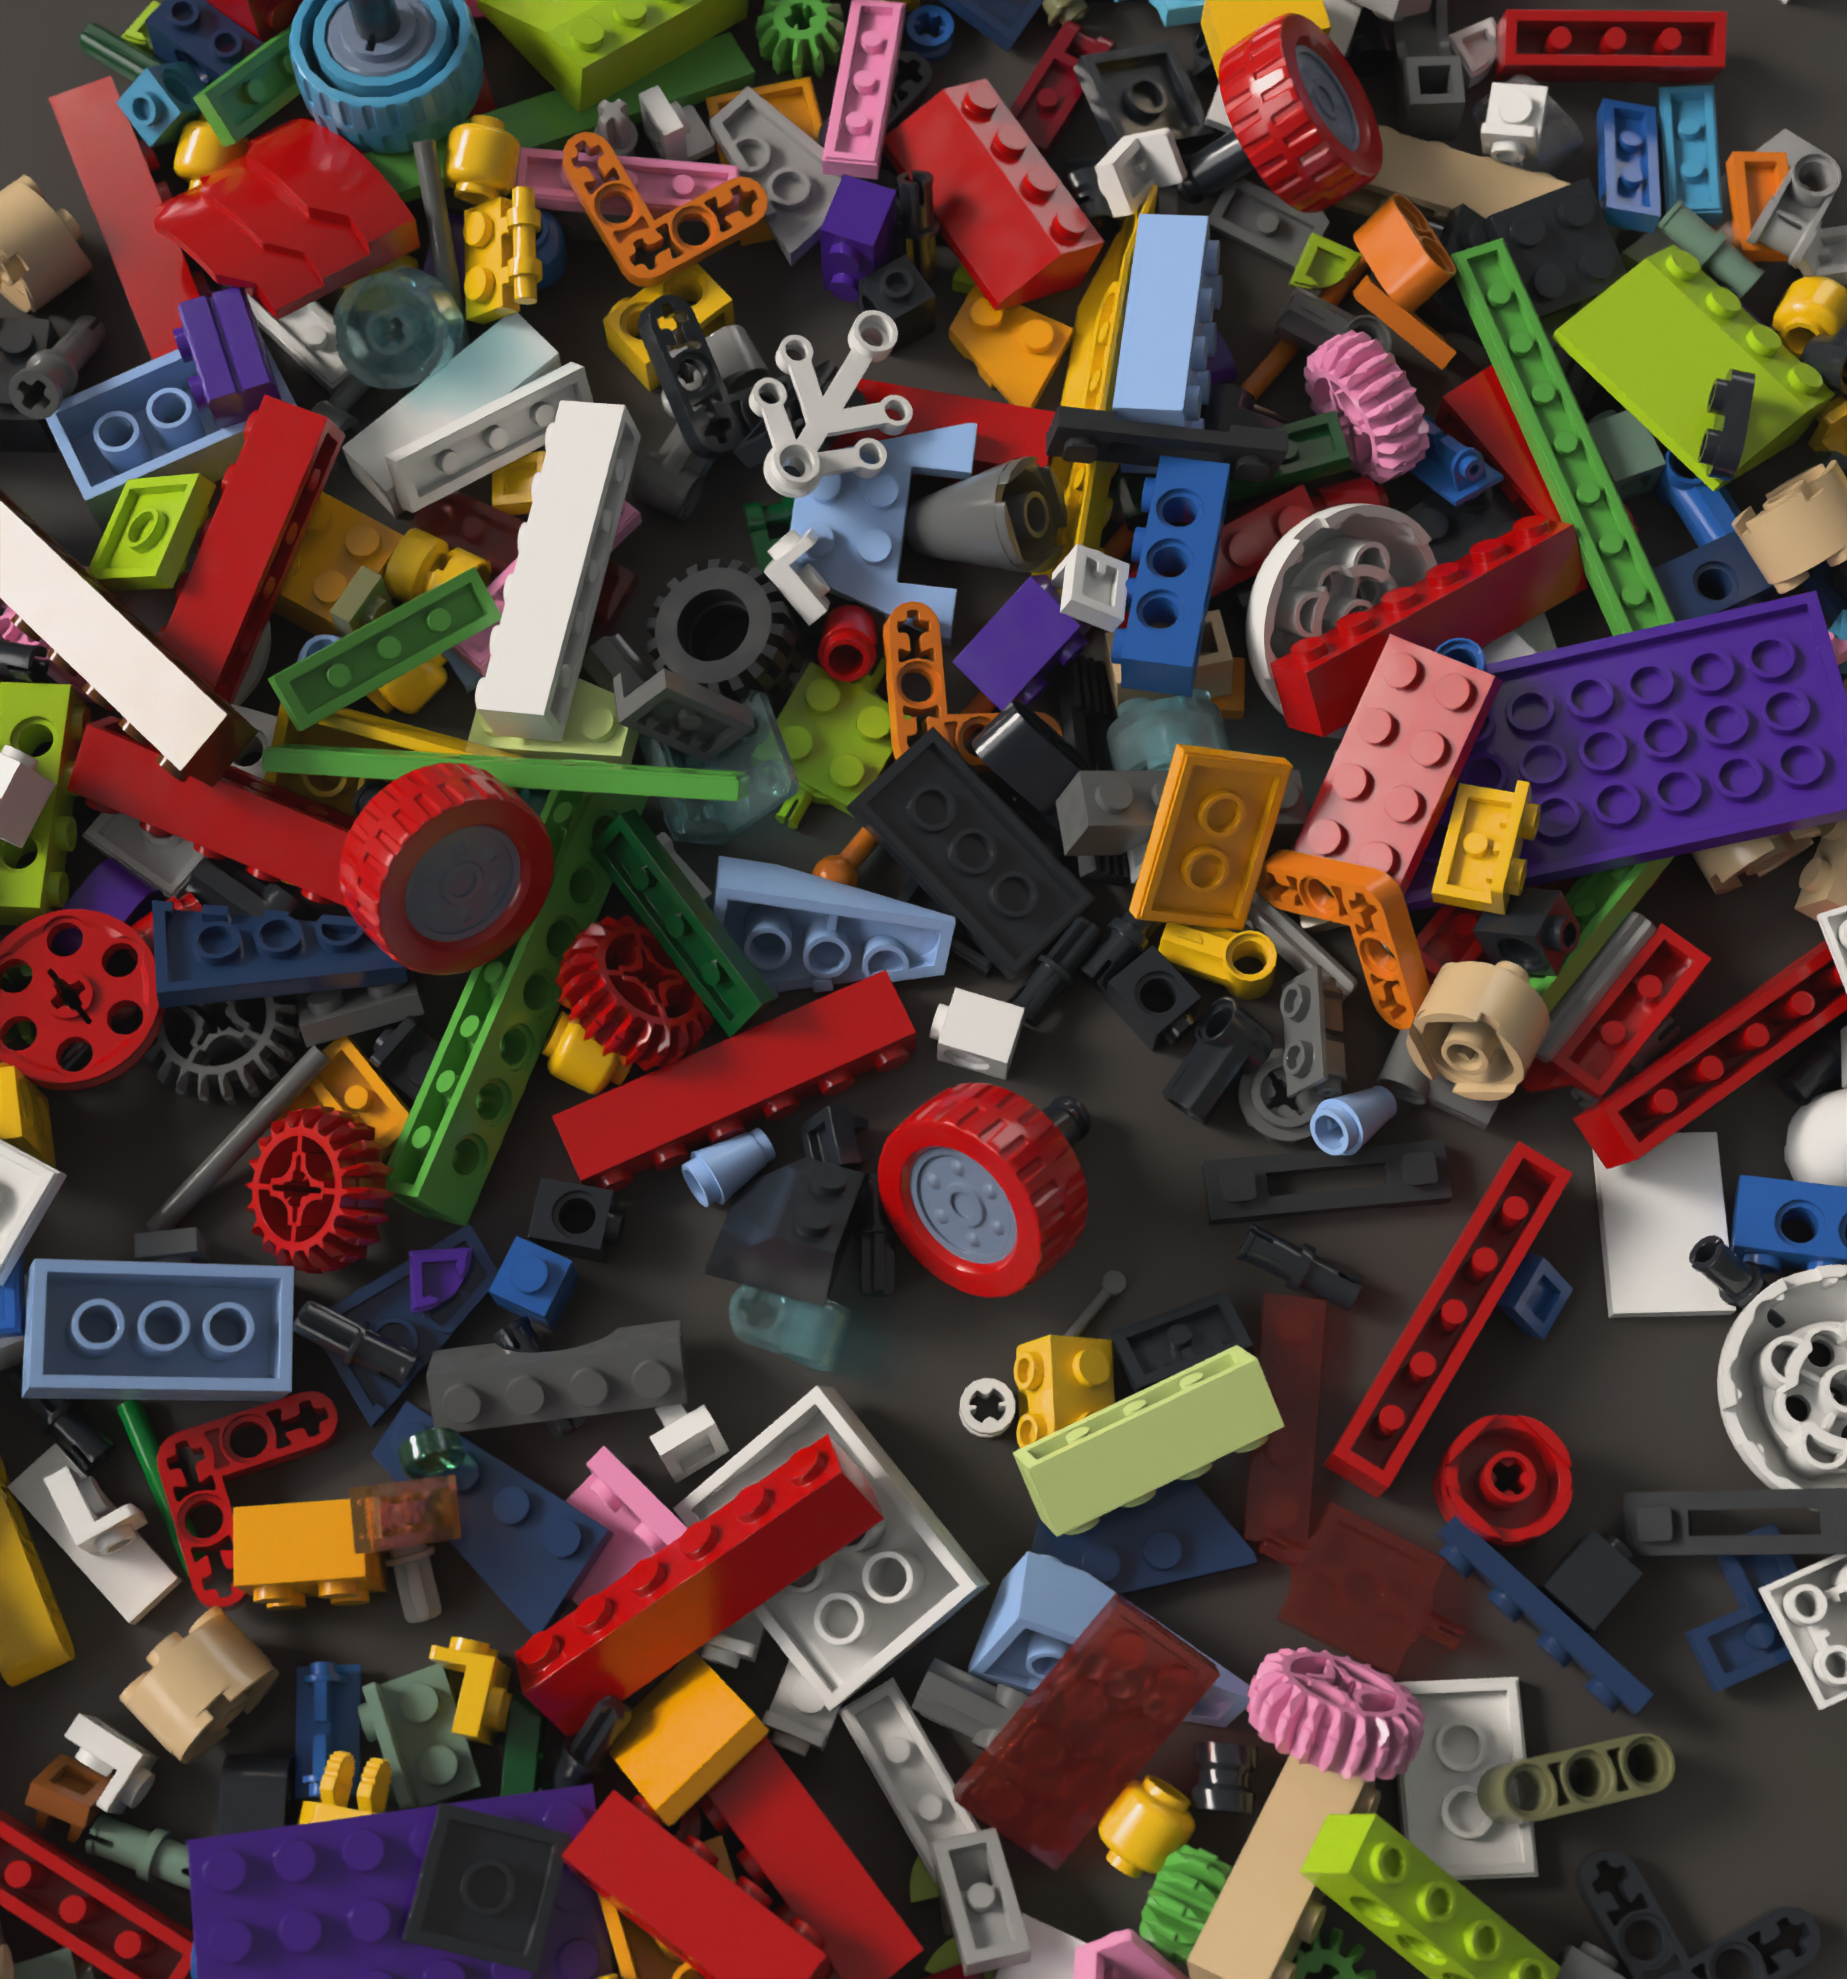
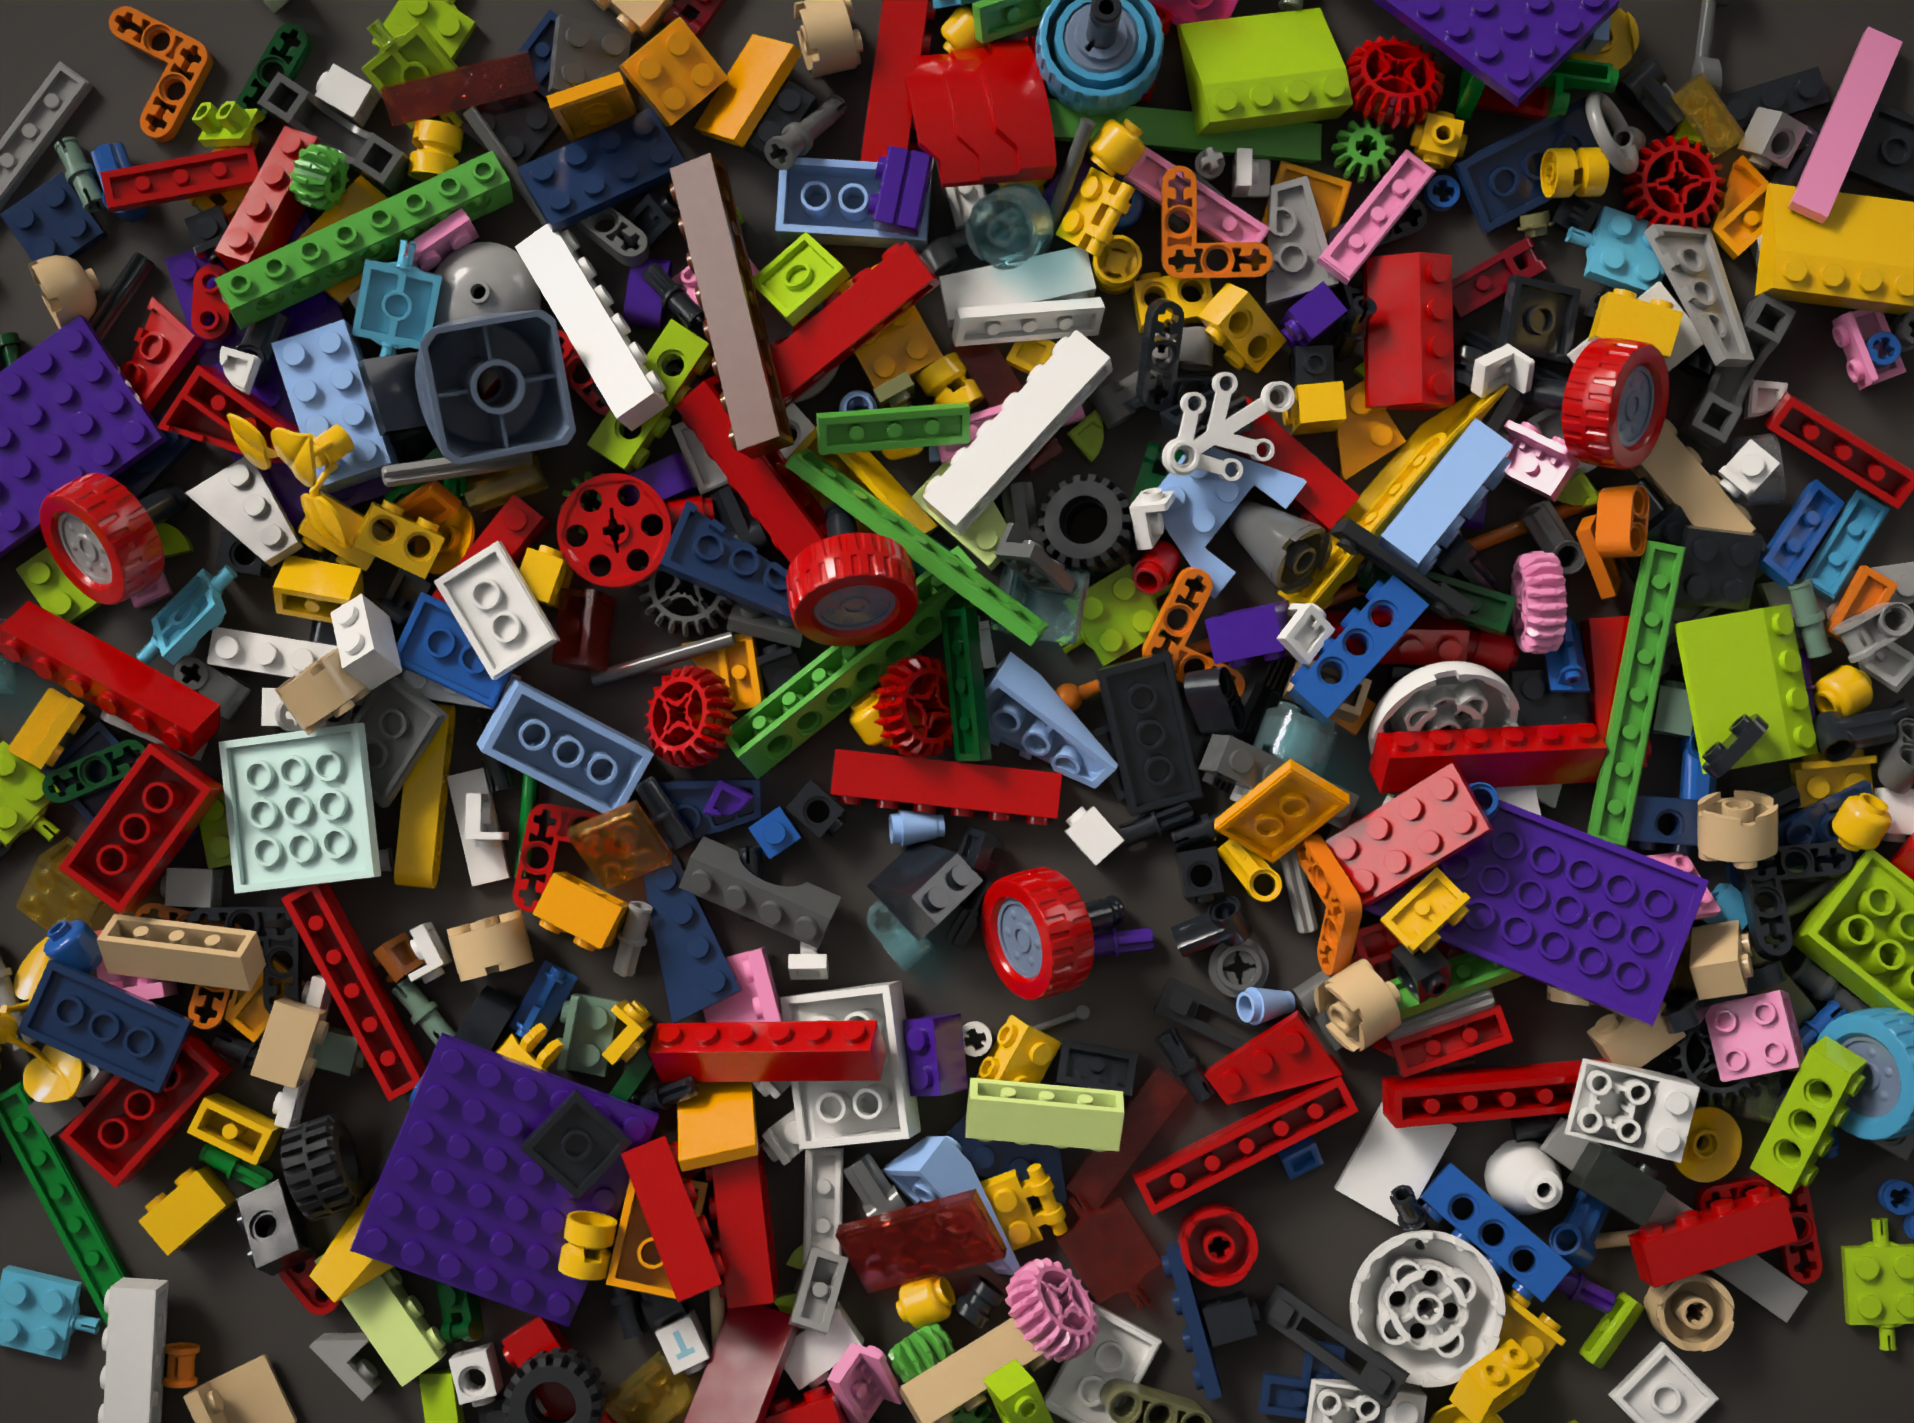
camera: 35 degrees right, 15 degrees up
dark grey plate [134,1227,211,1264] -> none
clear orange plate [349,1474,461,1554] -> none
clear green tile [397,1427,466,1480] -> none
dark grey hinge [1280,965,1348,1098] -> none
none -> clear red brick [552,588,616,672]
none -> clear orange plate [568,800,673,890]
none -> dark purple brick [903,1013,968,1096]
none -> yellow plate [980,1163,1068,1251]
none -> lime tile [1067,410,1104,464]
none -> yellow wheel [1091,235,1142,295]
none -> dark purple axle [1094,928,1155,958]
none -> yellow brick [1198,283,1287,374]
none -> red wing [1204,1010,1343,1105]
none -> yellow brick [1282,381,1347,435]
none -> bright pink bracket [1504,420,1580,502]

